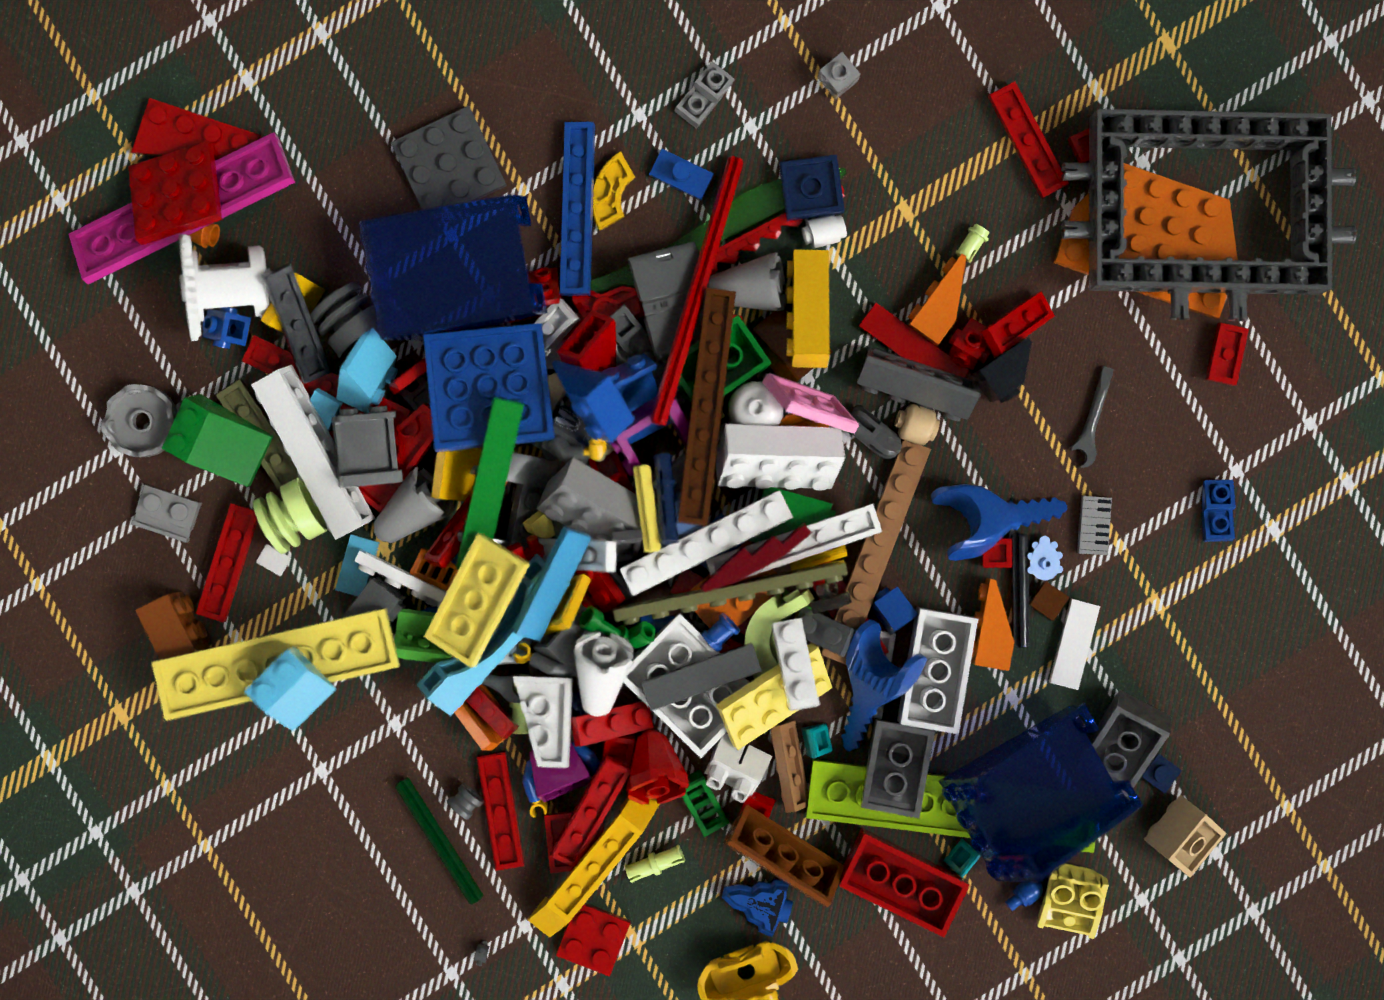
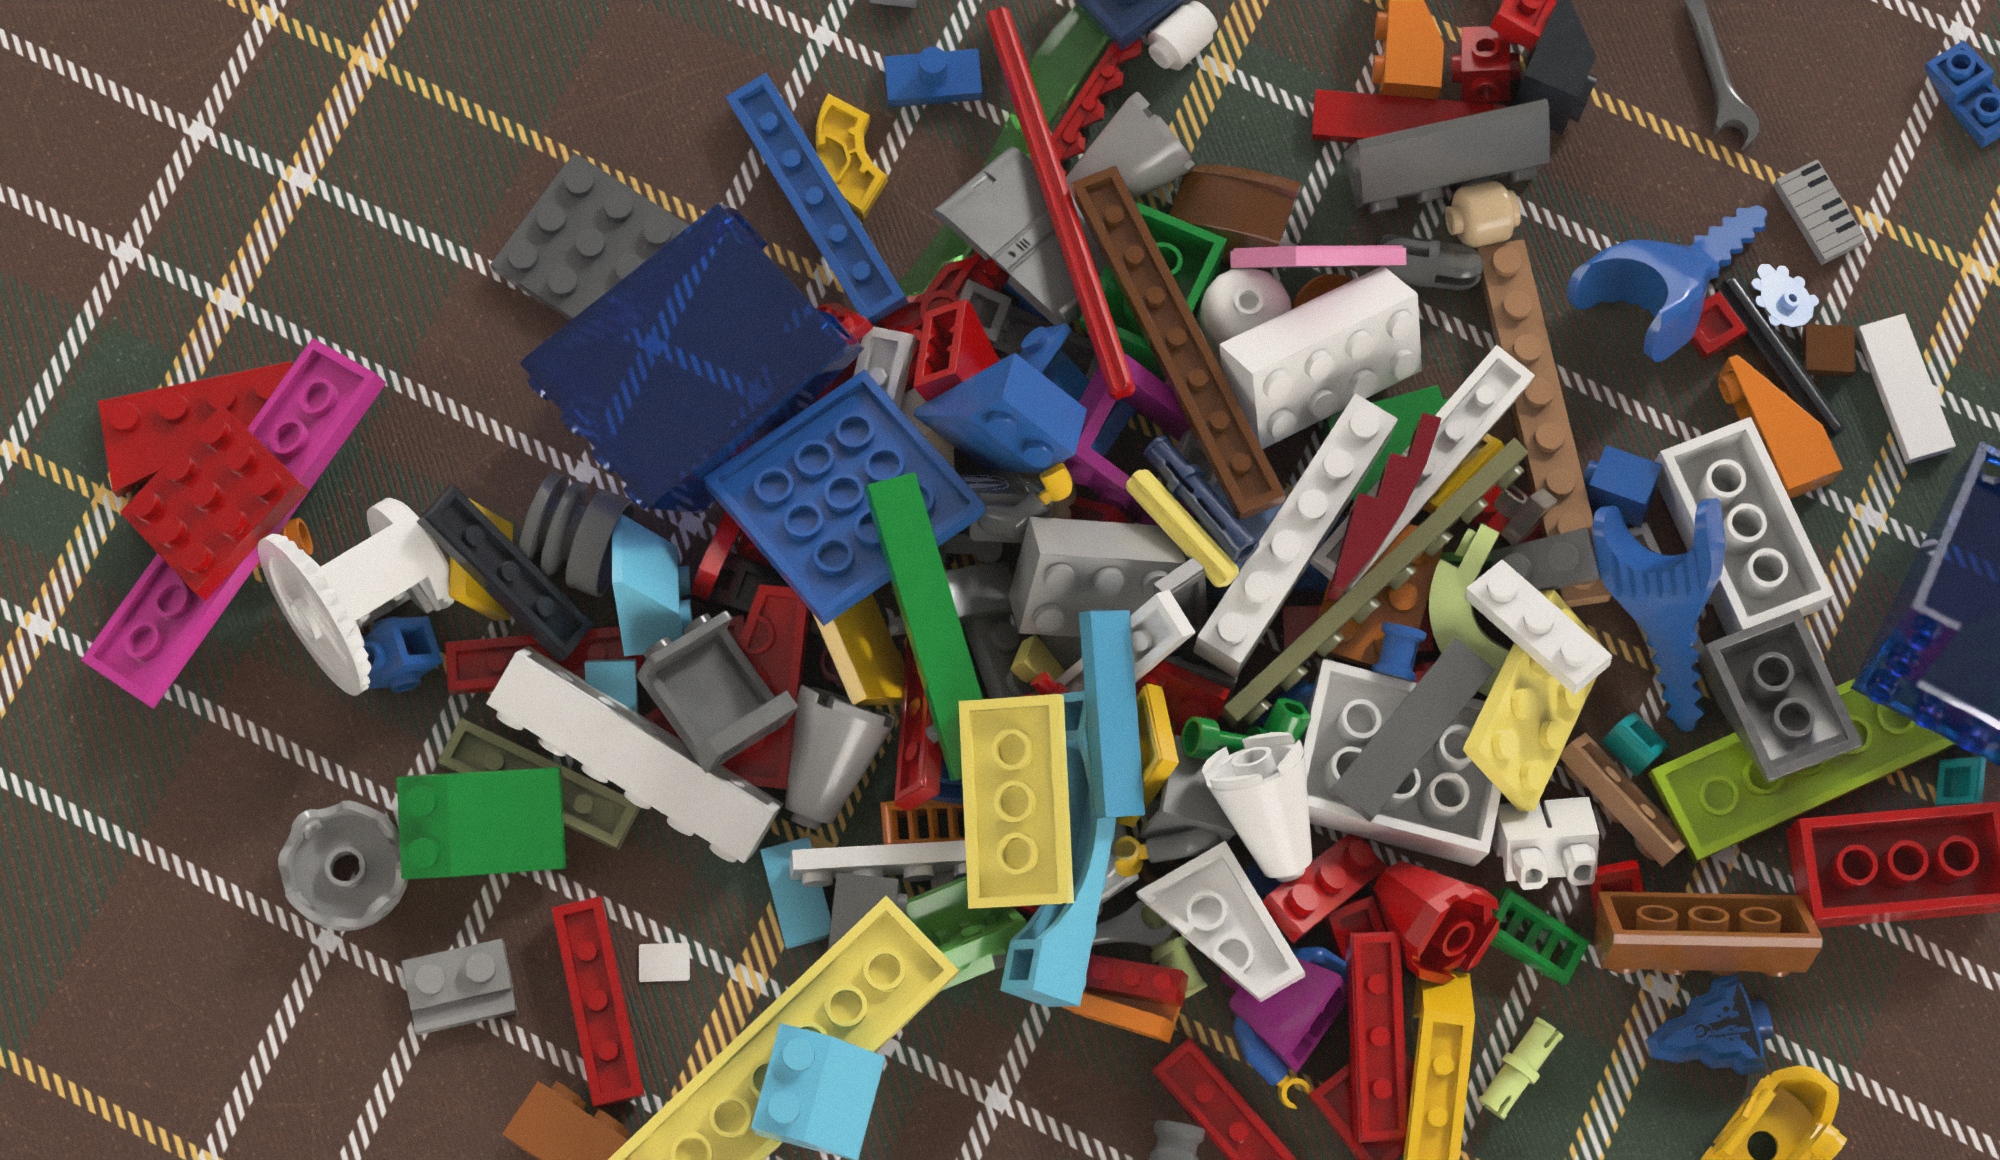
camera: 30 degrees left, 15 degrees down
yellowish green wheel [253,478,328,554] -> none
yellow brick [786,249,829,368] -> none

